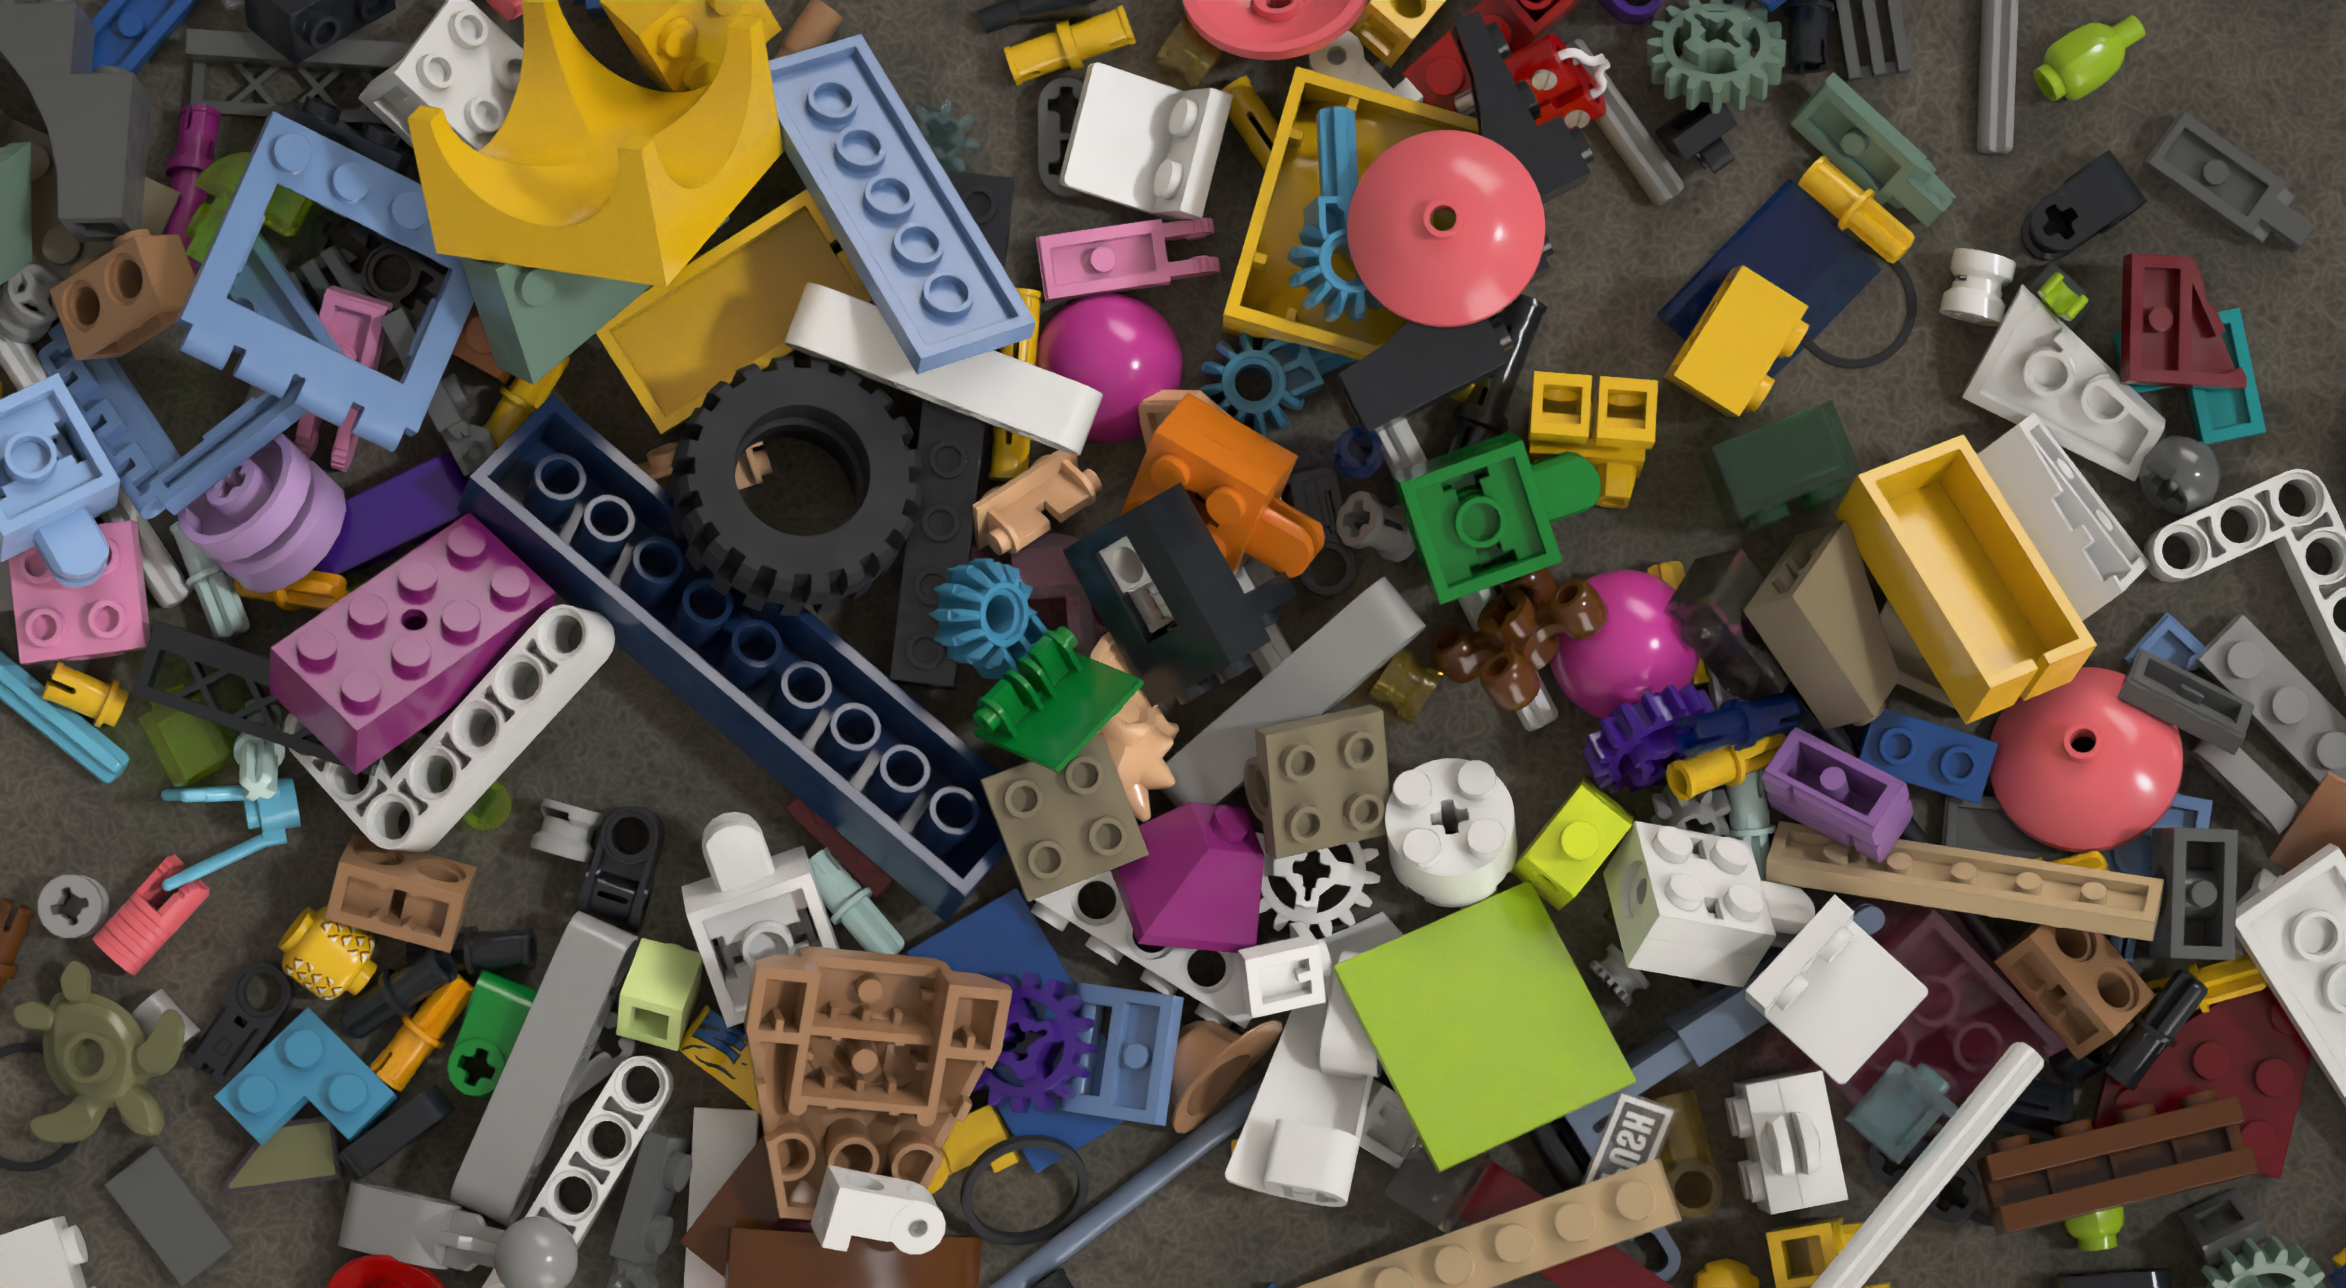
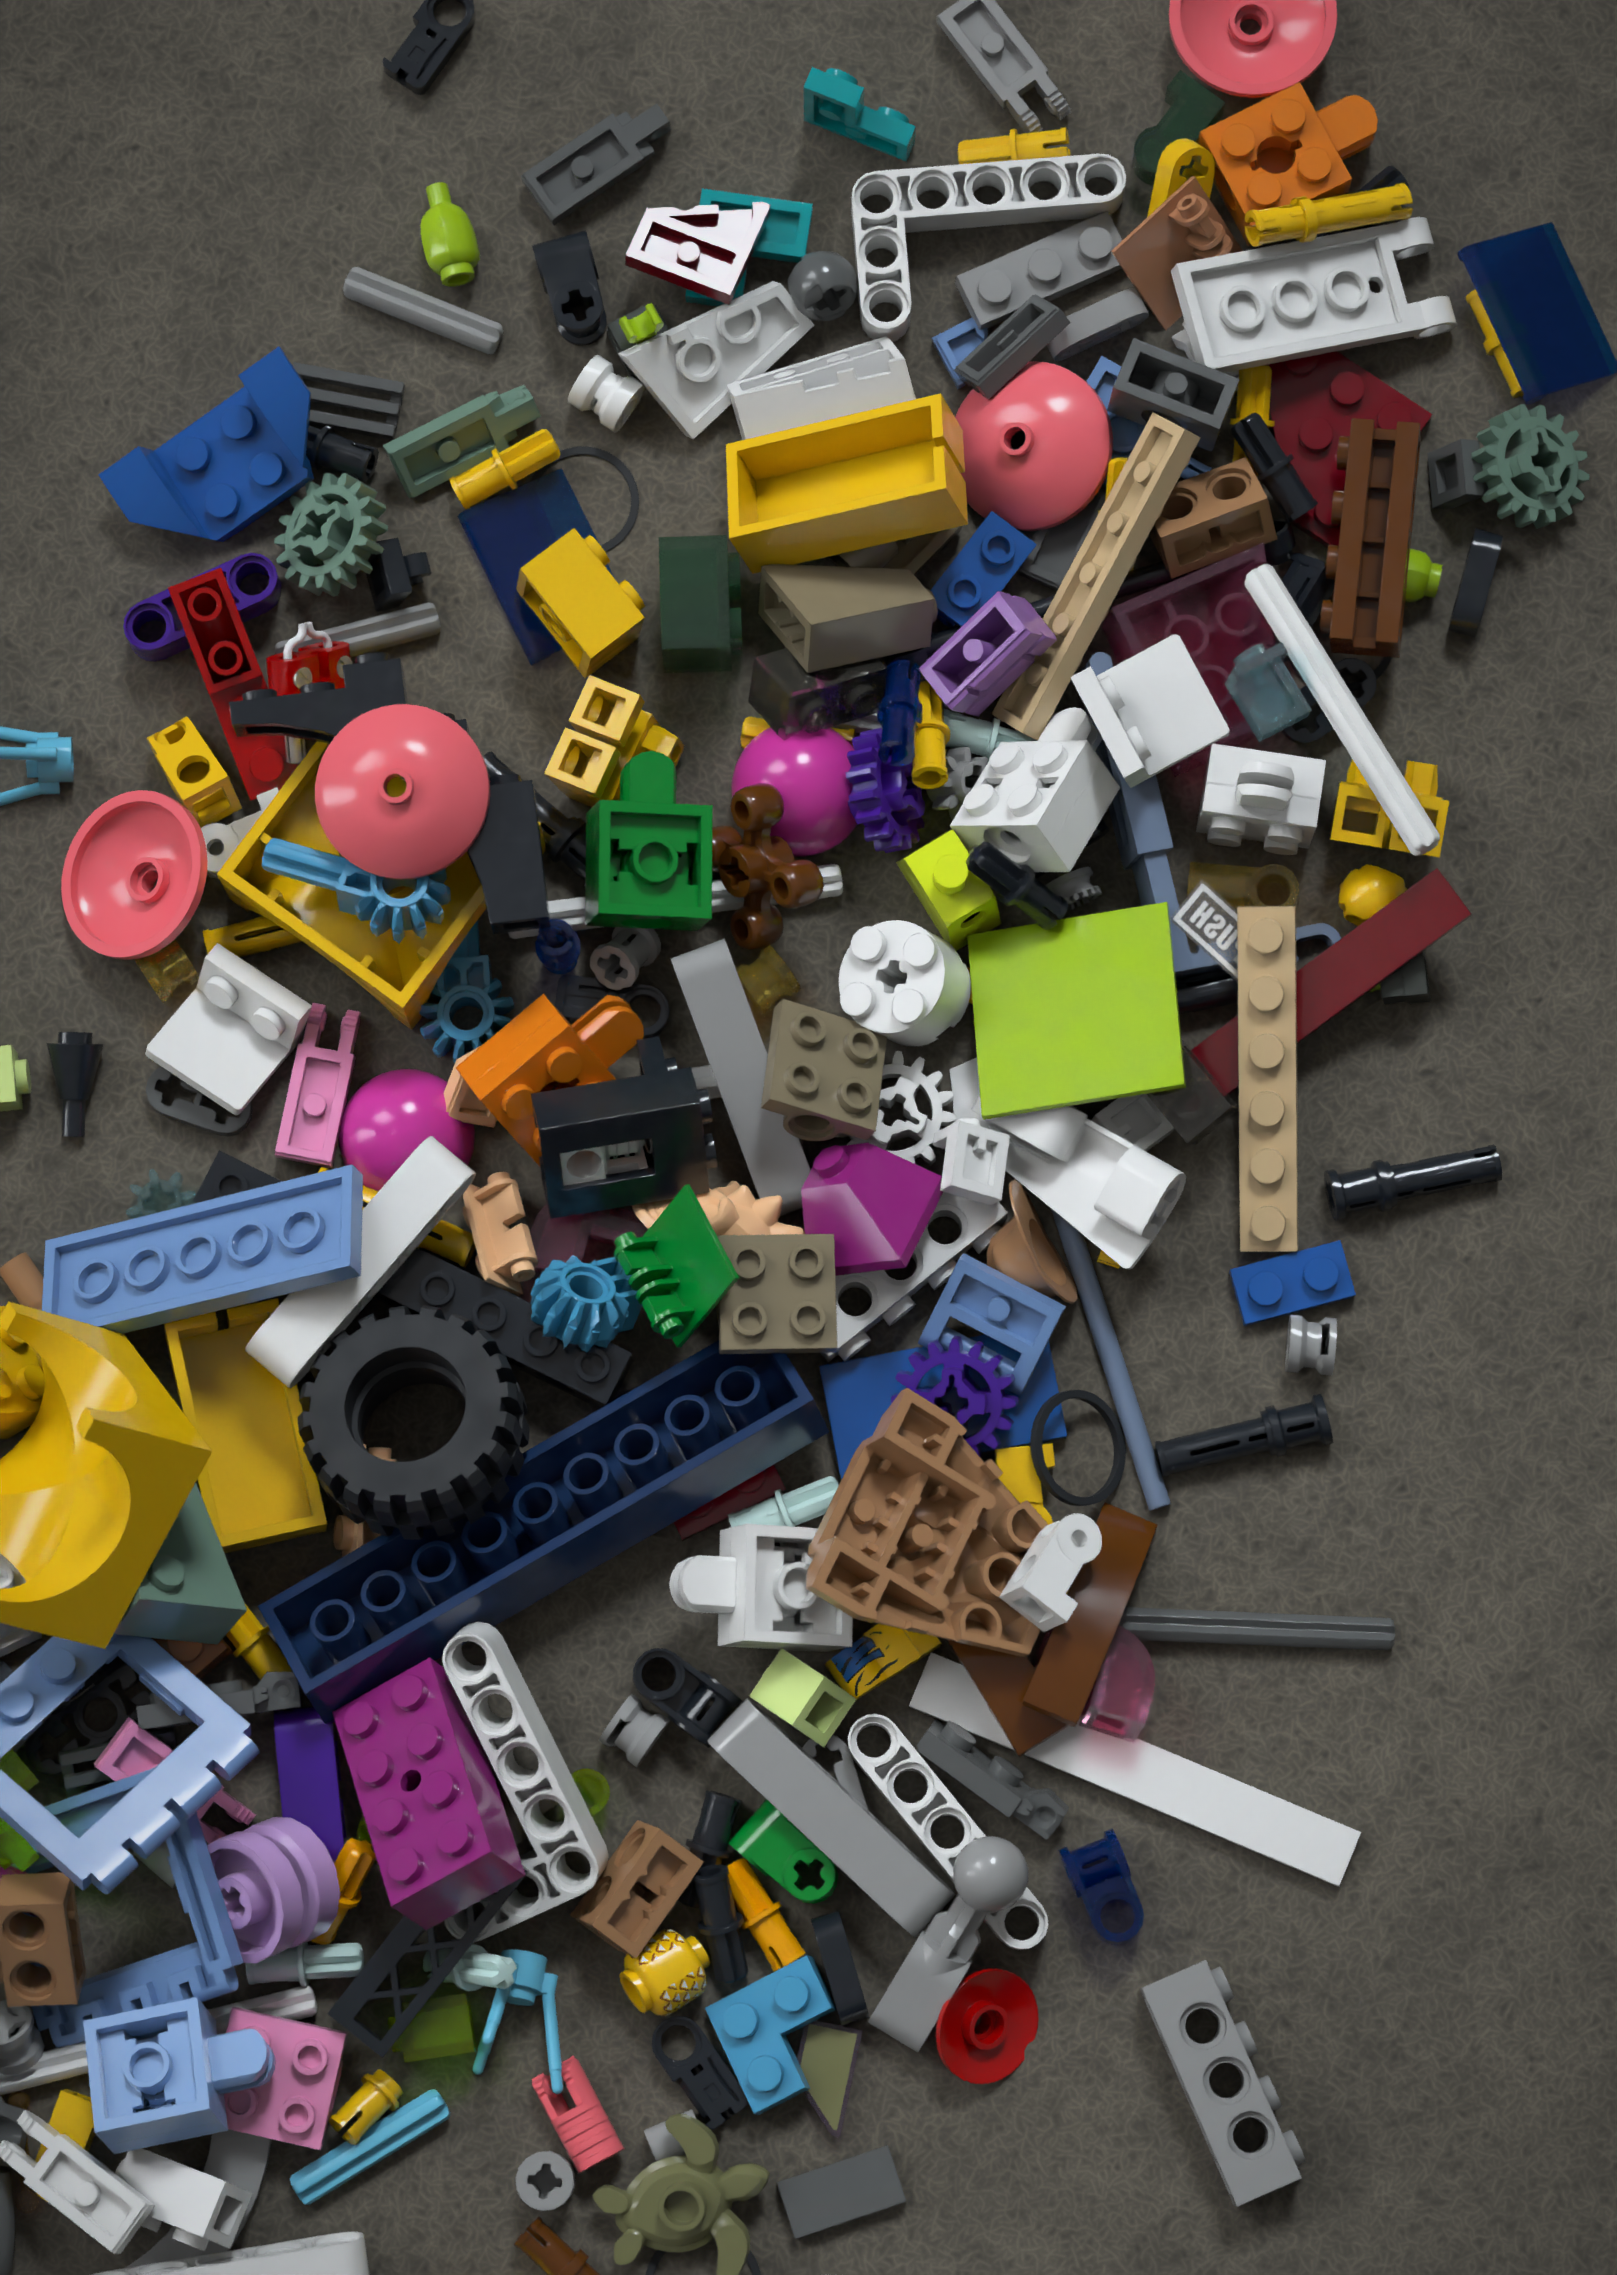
camera: 70 degrees left, 5 degrees down
yellow pin [1003,5,1136,86] -> none
none -> black axle [966,842,1068,930]

